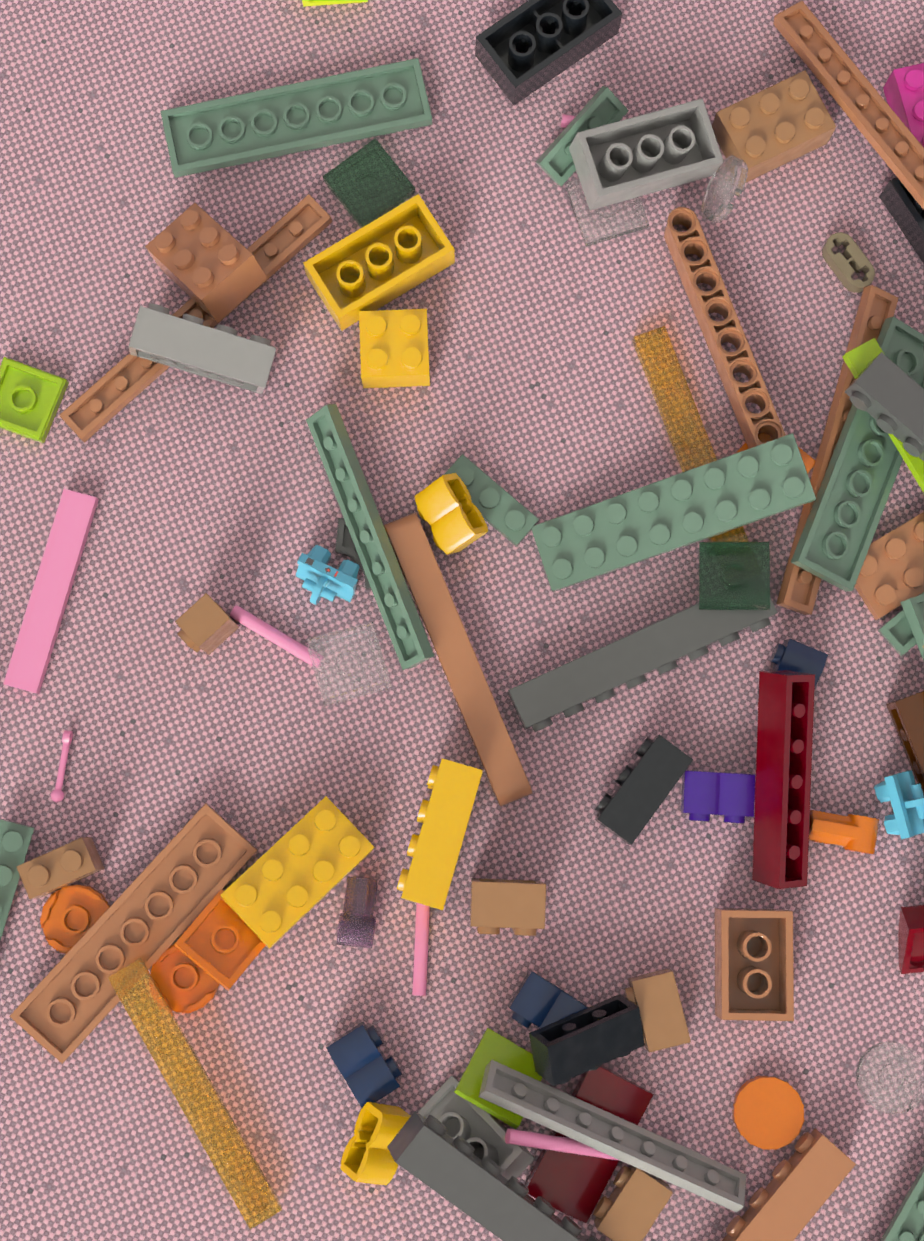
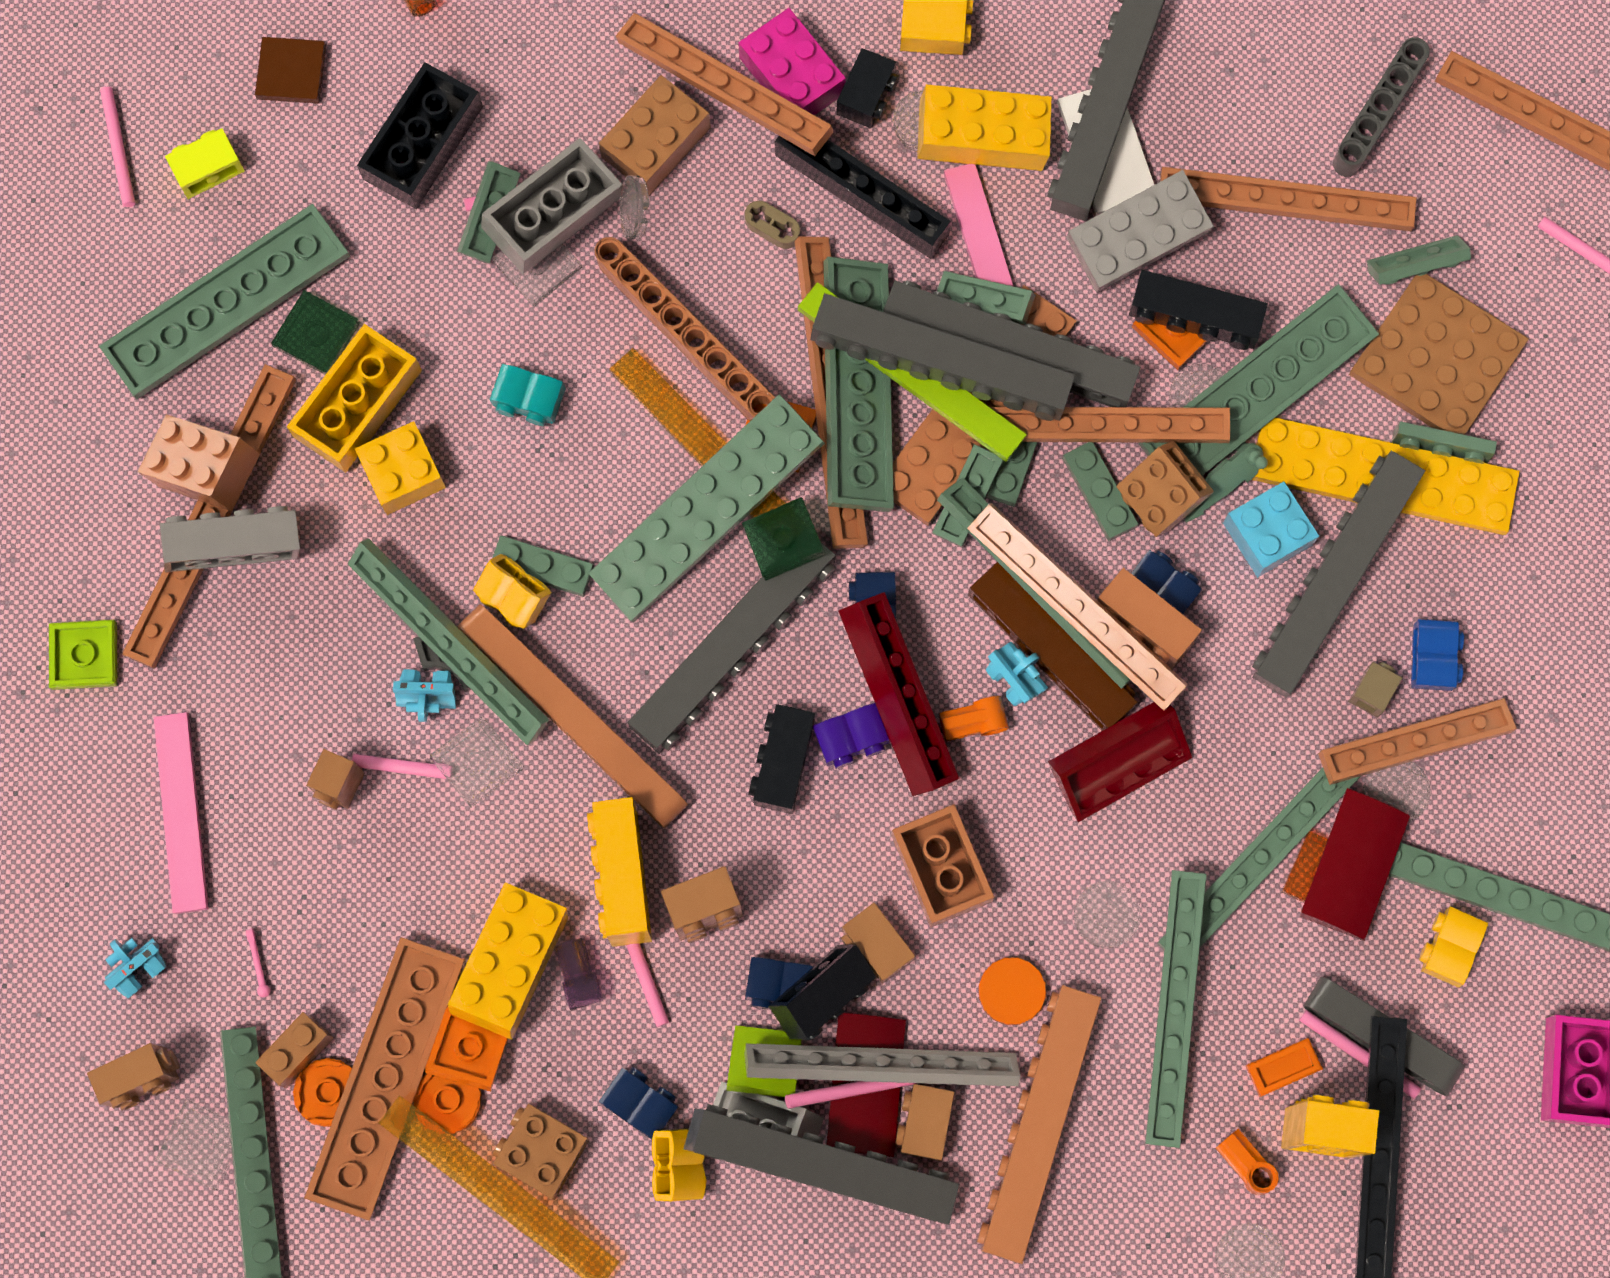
camera: 20 degrees left, 5 degrees down
none -> teal brick [489,364,566,426]
none -> medium nougat brick [492,1103,590,1200]

